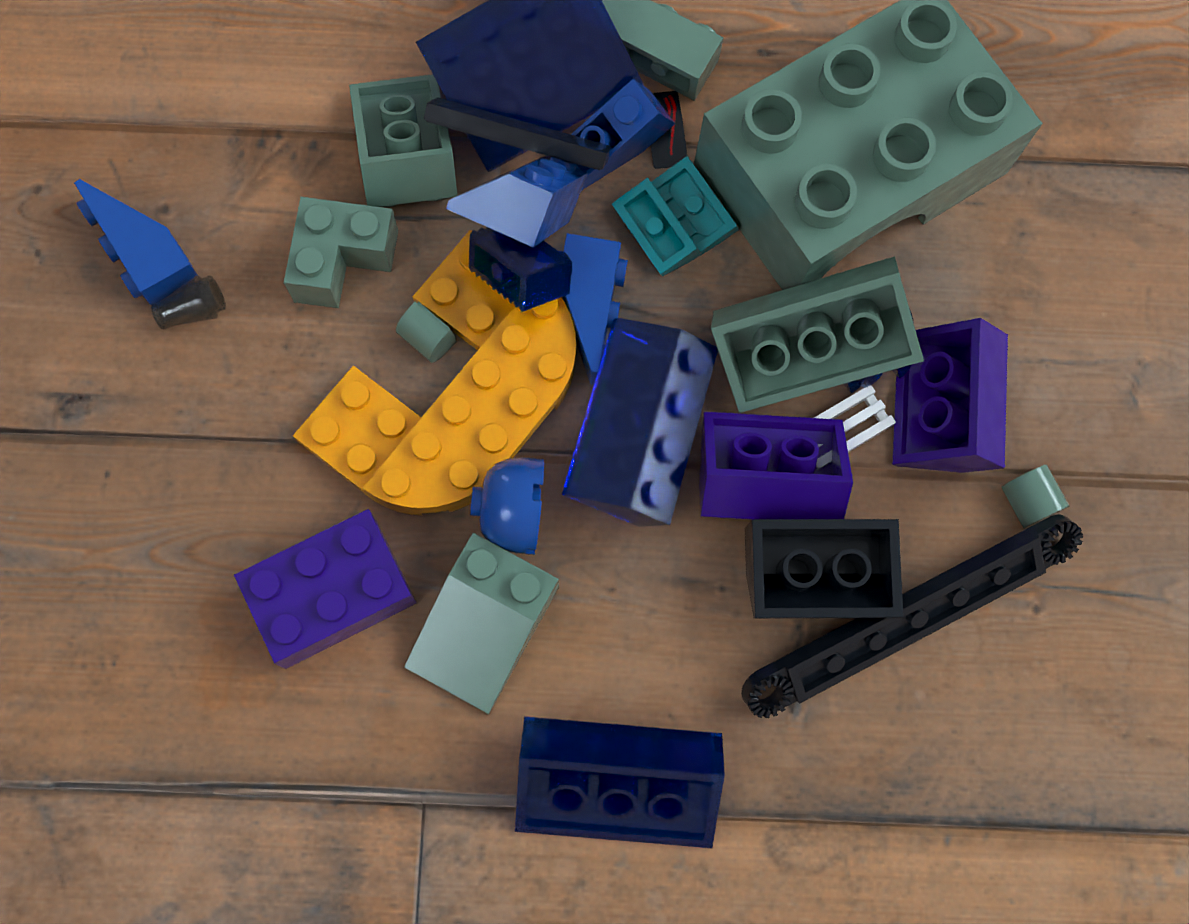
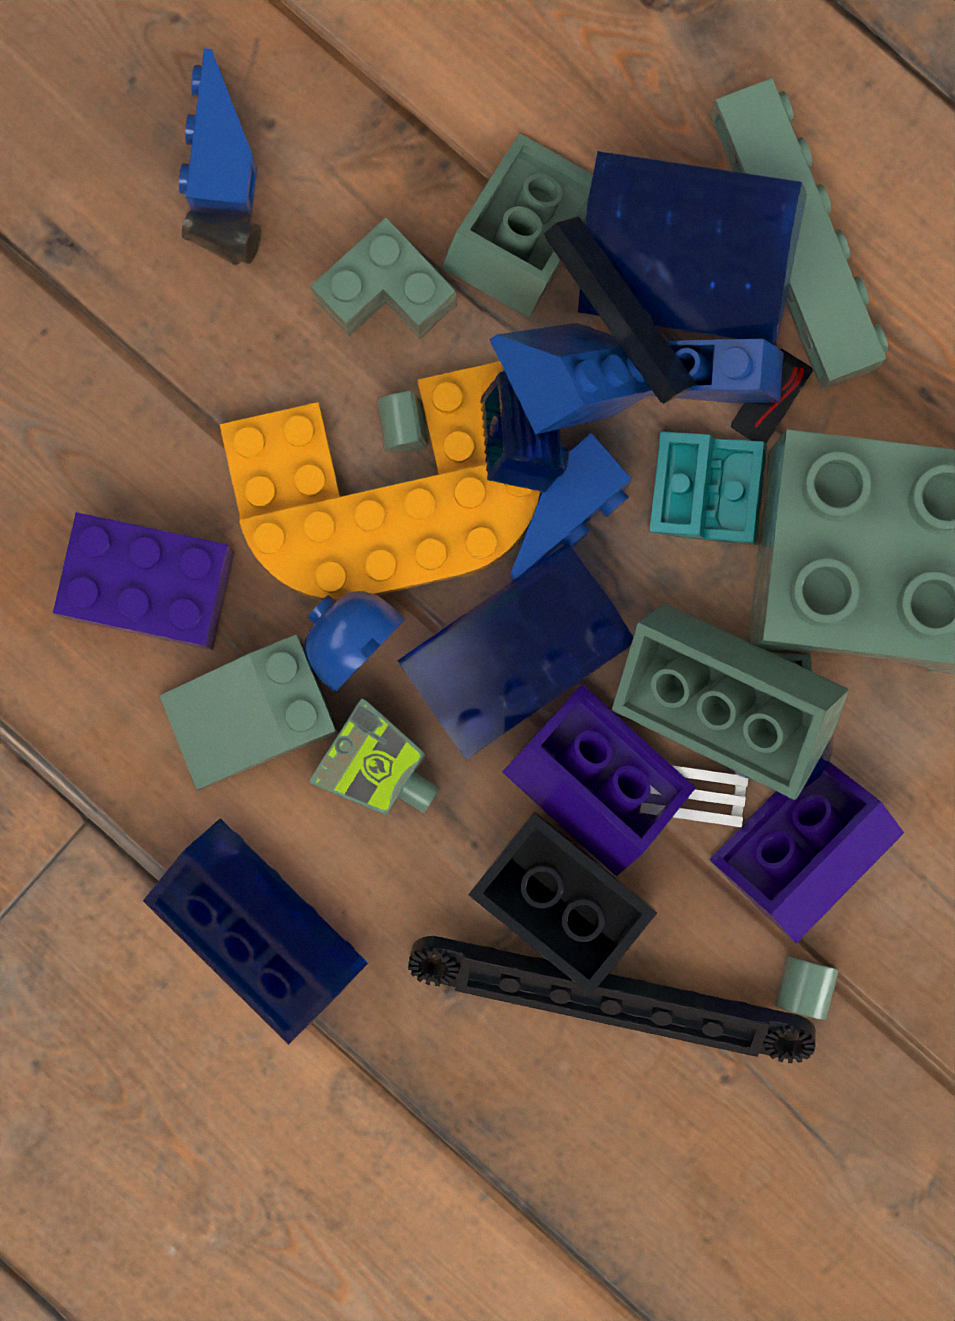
camera: 45 degrees right, 10 degrees up
none -> torso [309,698,440,815]

